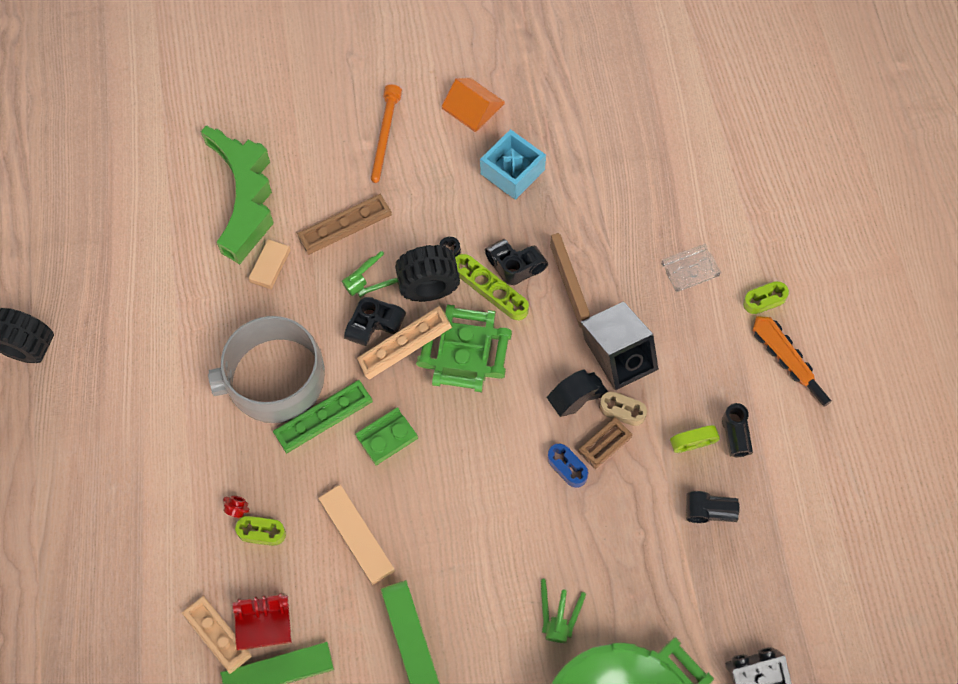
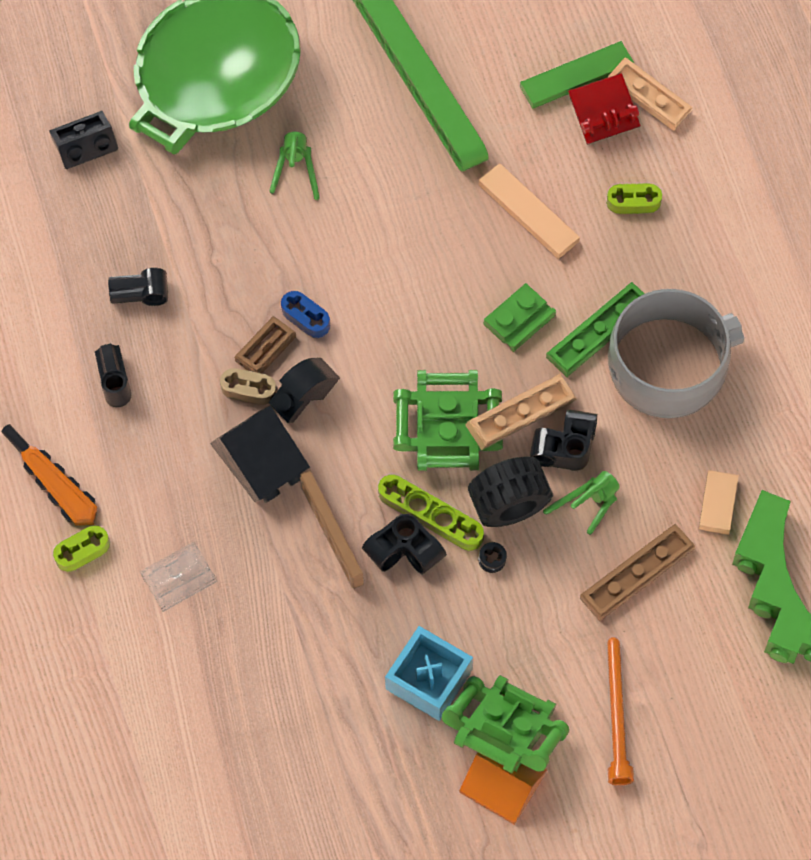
camera: 170 degrees right, 0 degrees up
red plate [223,495,250,518] -> none
lime beam [670,425,720,453] -> none
none -> bright green brick [442,675,570,773]

